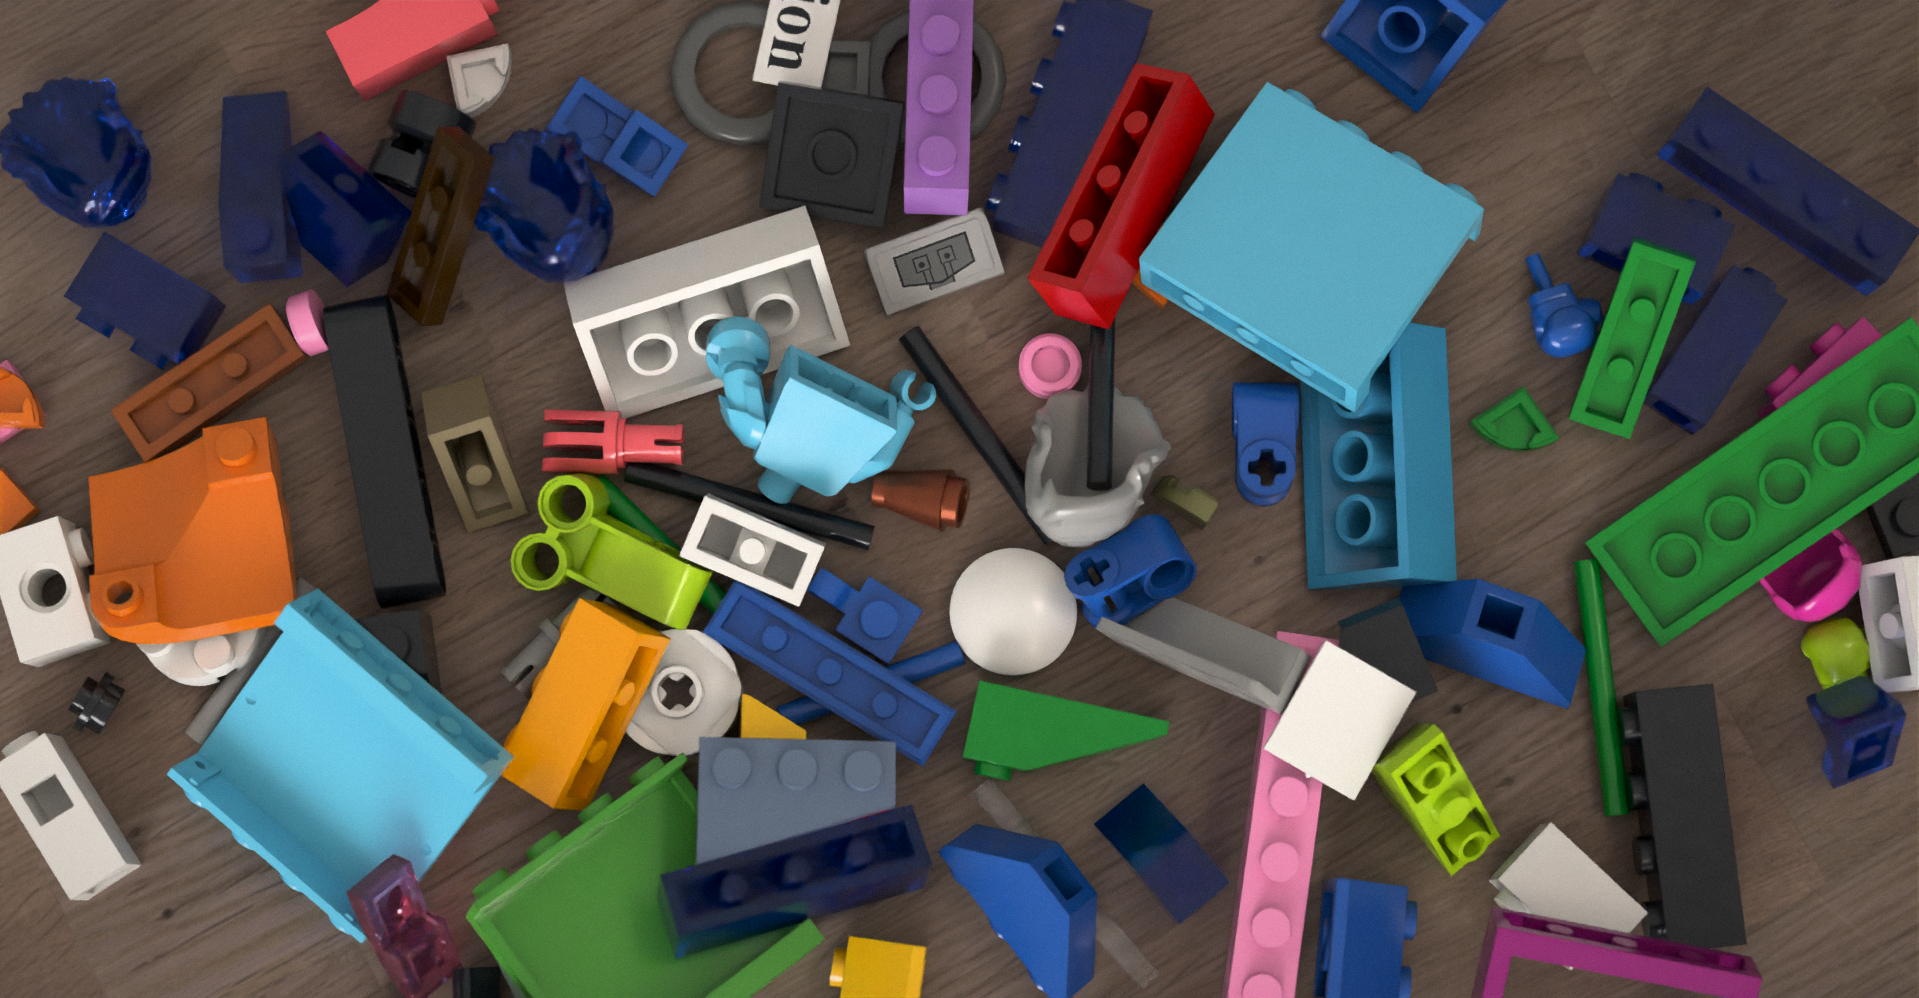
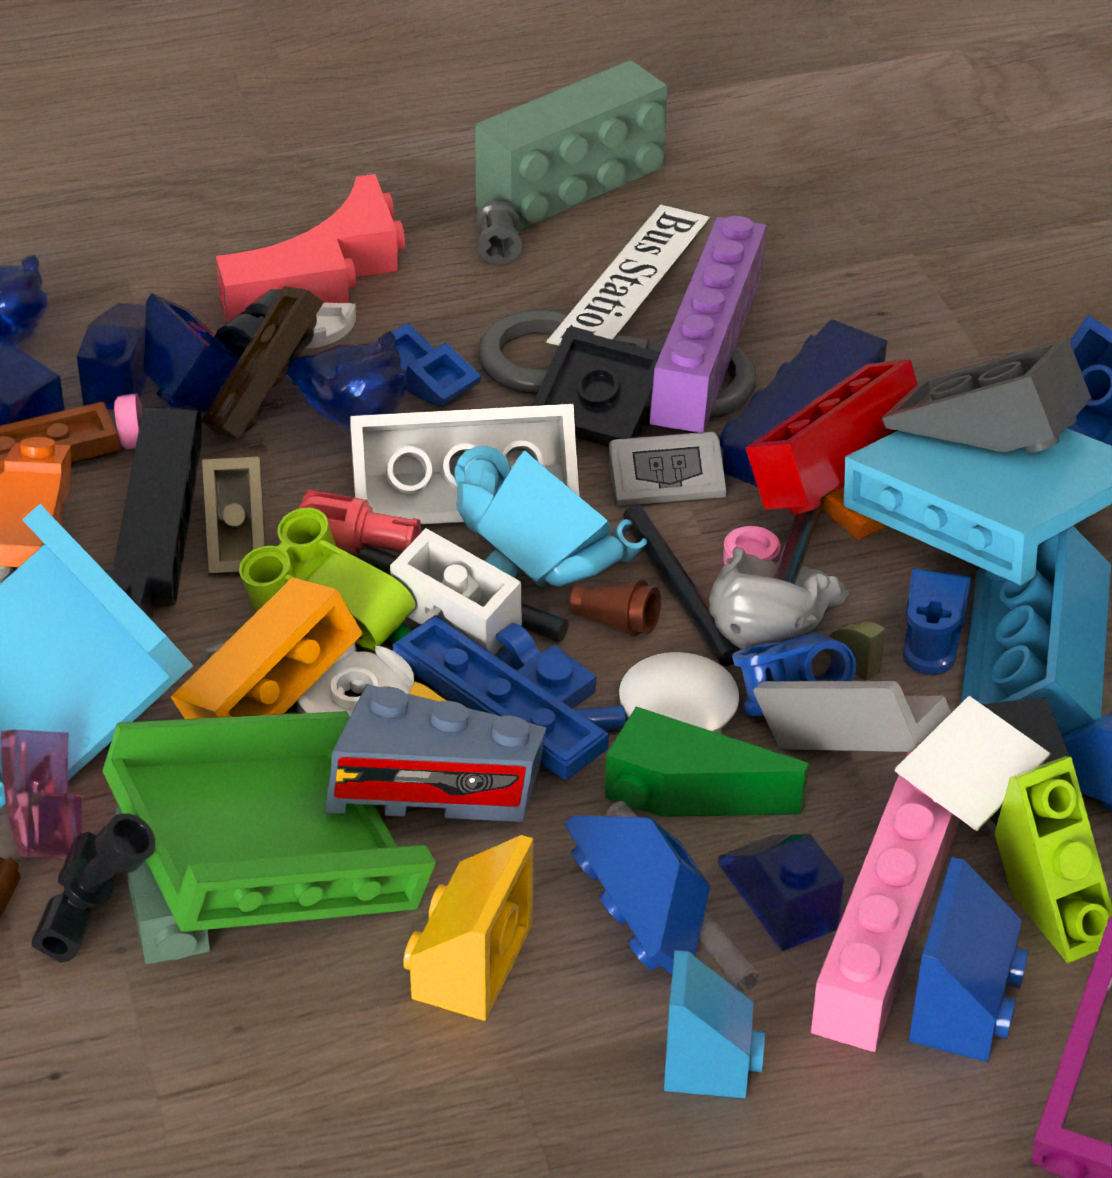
camera: 10 degrees right, 40 degrees down
clear blue brick [657,804,932,959] -> none
none -> dark grey slope [882,338,1091,453]

